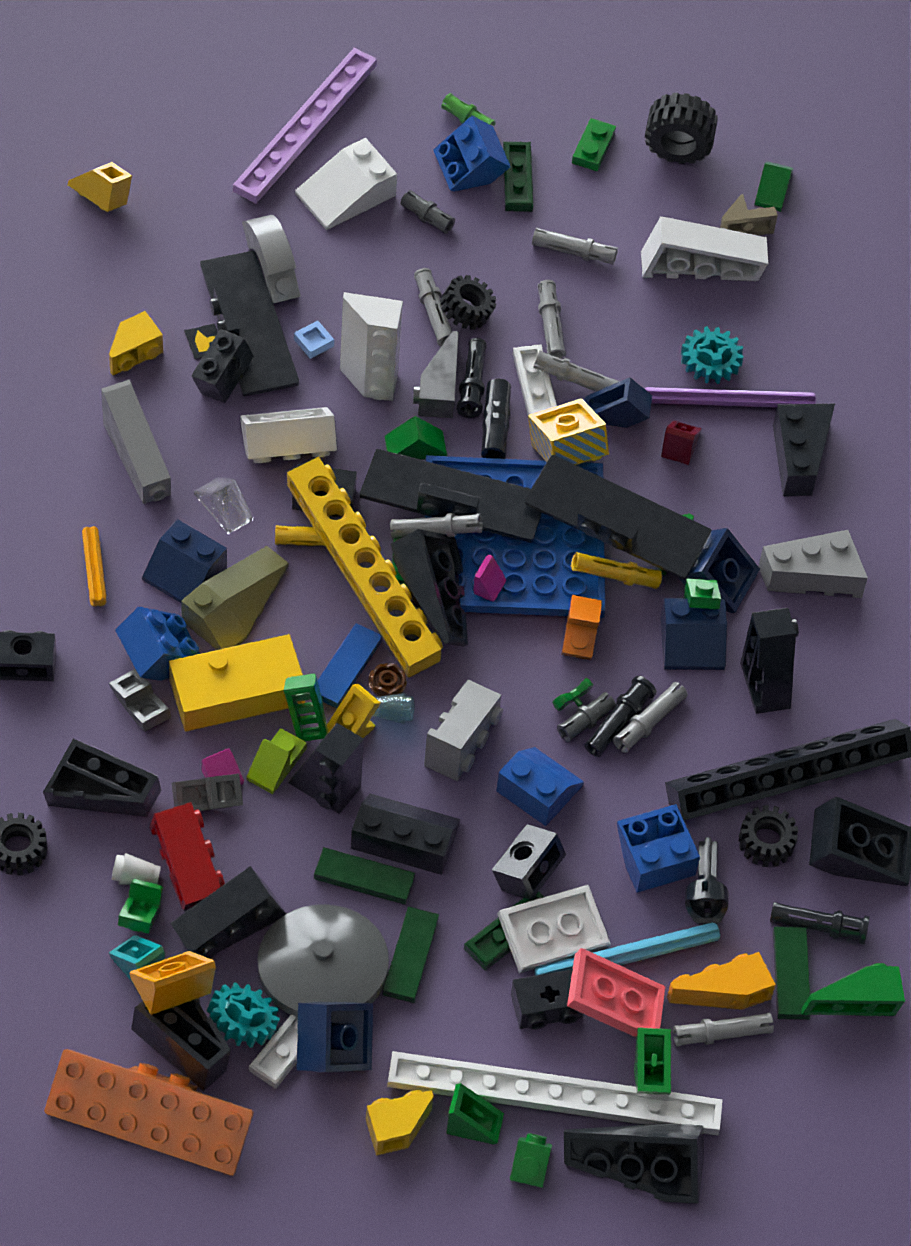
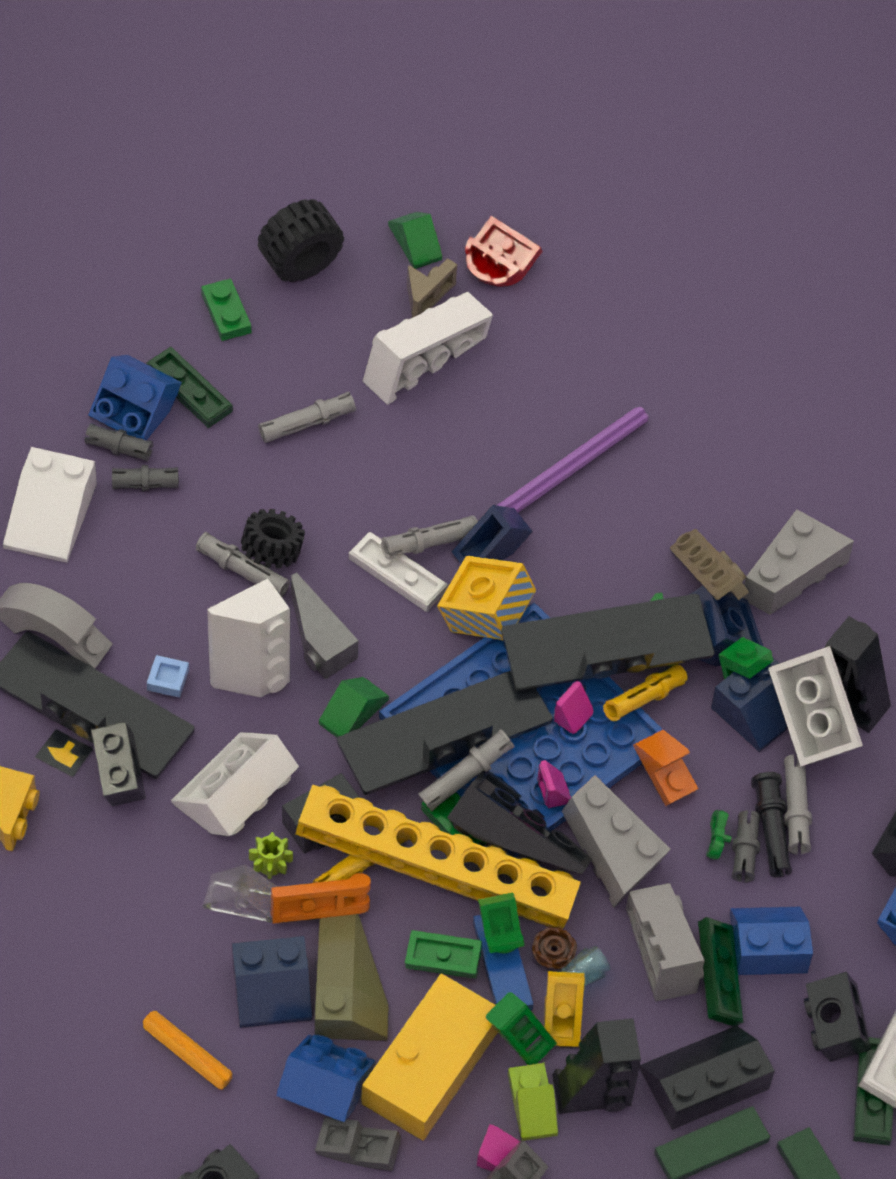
camera: 40 degrees left, 0 degrees up
light grey slope [101,380,171,504] -> none
bright green pin [441,93,496,128] -> none
black pin [456,338,487,418] -> none
black axle [481,378,511,459] -> none
light grey pin [537,280,566,359] -> none
dark red slope [661,420,702,465] -> none
teal gear [681,326,744,384] -> none
black wedge [773,403,835,496] -> none
none -> dark grey pin [85,423,154,461]
none -> lime gear [249,832,293,879]
none -> orange plate [271,873,371,923]
none -> green plate [405,930,483,979]
none -> slope [465,215,543,287]
none -> green bracket [478,892,525,953]
none -> dark pink slope [554,681,593,734]
none -> light grey wedge [562,775,671,907]
none -> dark tan bracket [670,529,749,600]
none -> dark green tile [698,917,744,1027]
none -> white slope [768,646,863,766]

